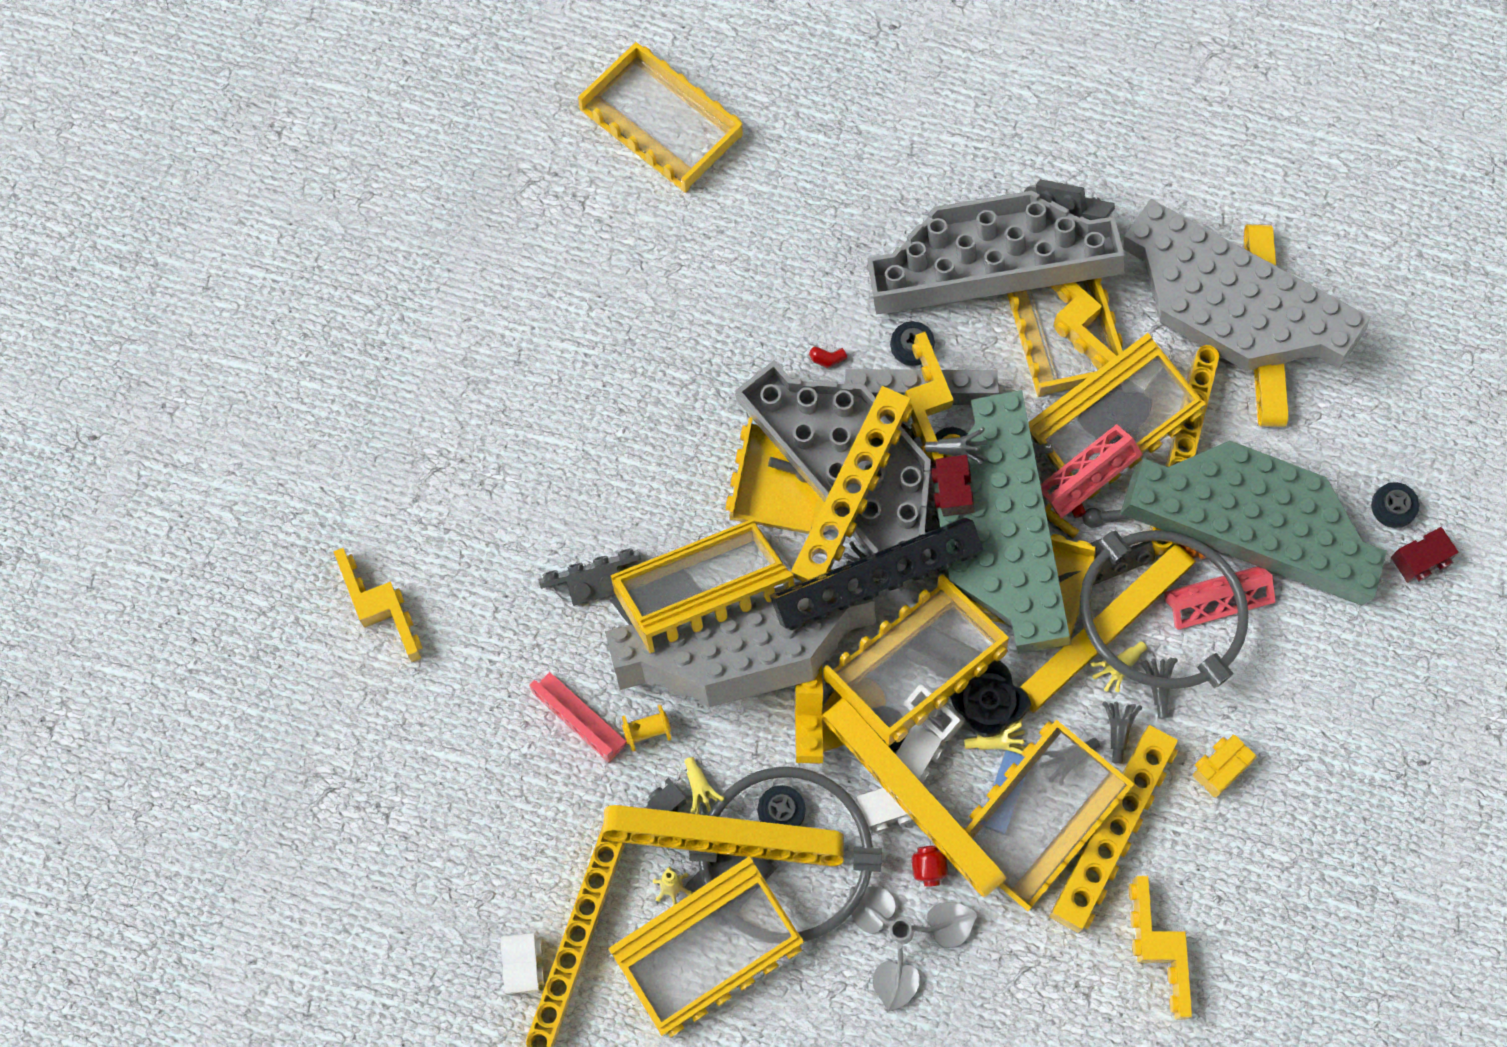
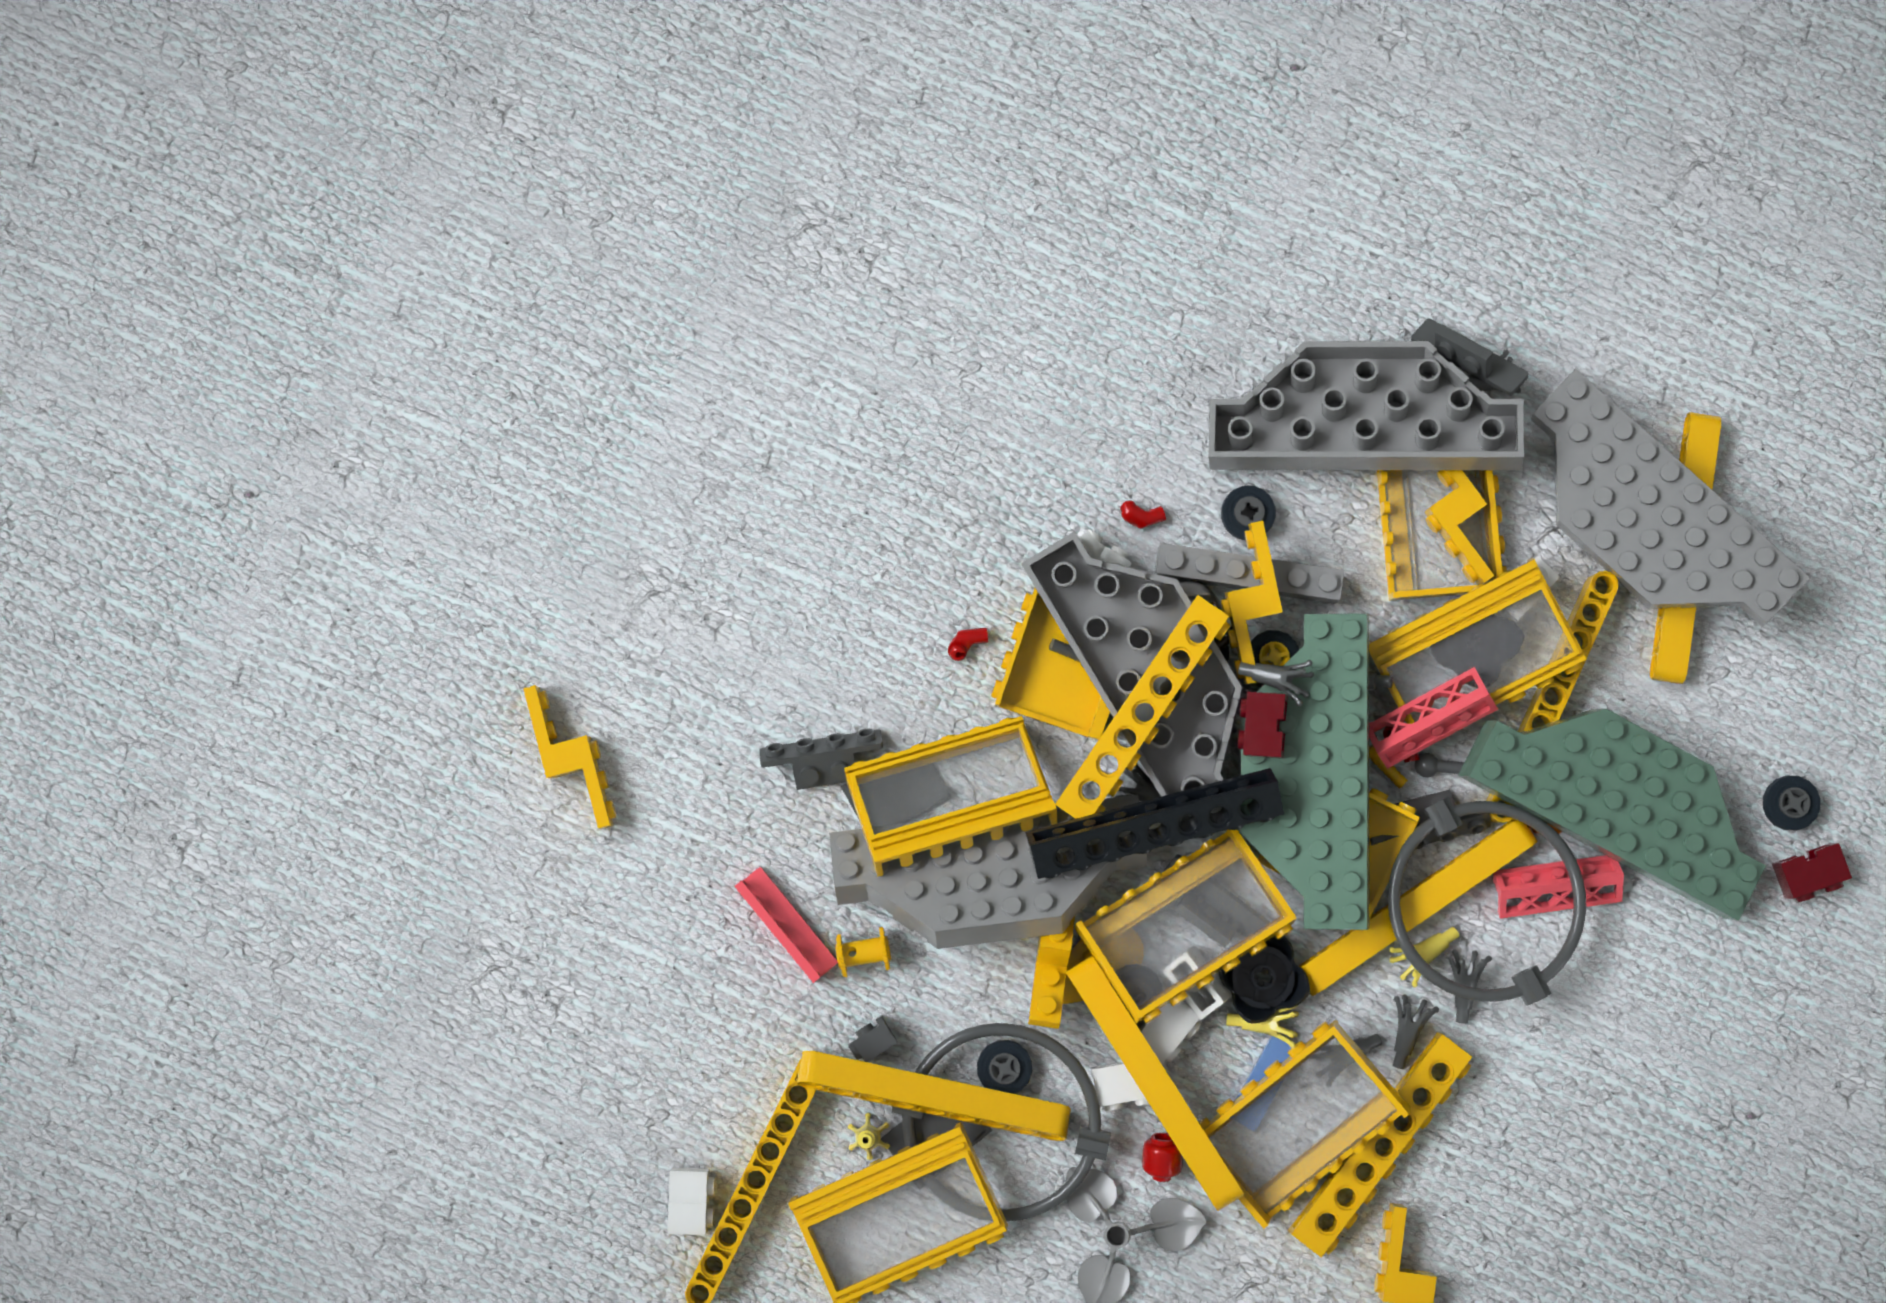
camera: 10 degrees right, 15 degrees up
clear window [578,42,743,193] -> none
light yellow piece [684,757,727,814] -> none
yellow brick [1192,734,1257,798] -> none
none -> red arm [948,627,988,661]

